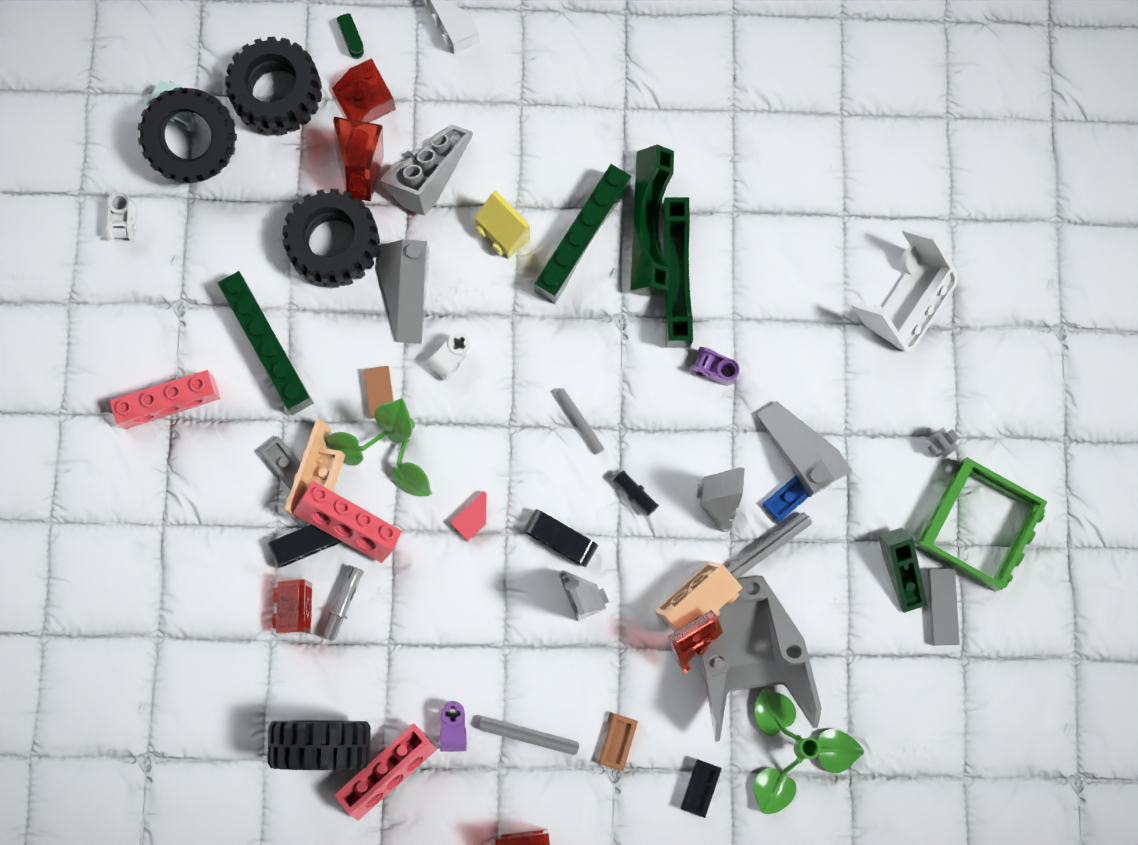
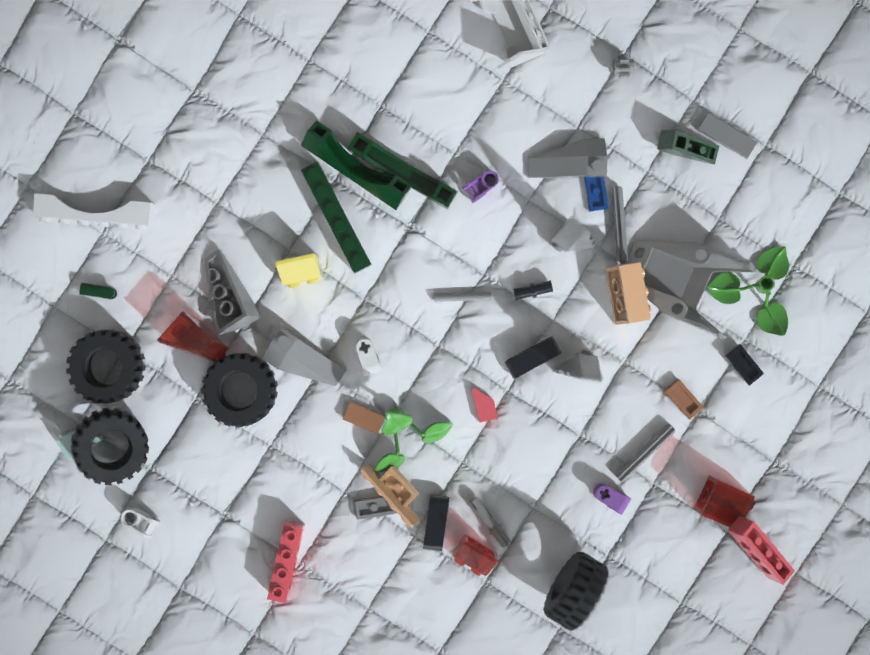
camera: 55 degrees left, 10 degrees up
dark green arch [217,271,314,415] -> none
coral brick [292,481,402,563] -> none
clear red slope [332,58,396,130] -> none
coral brick [334,723,437,821] -> none
clear red wing [667,609,723,673] -> none
bright green window [915,457,1047,591] -> none

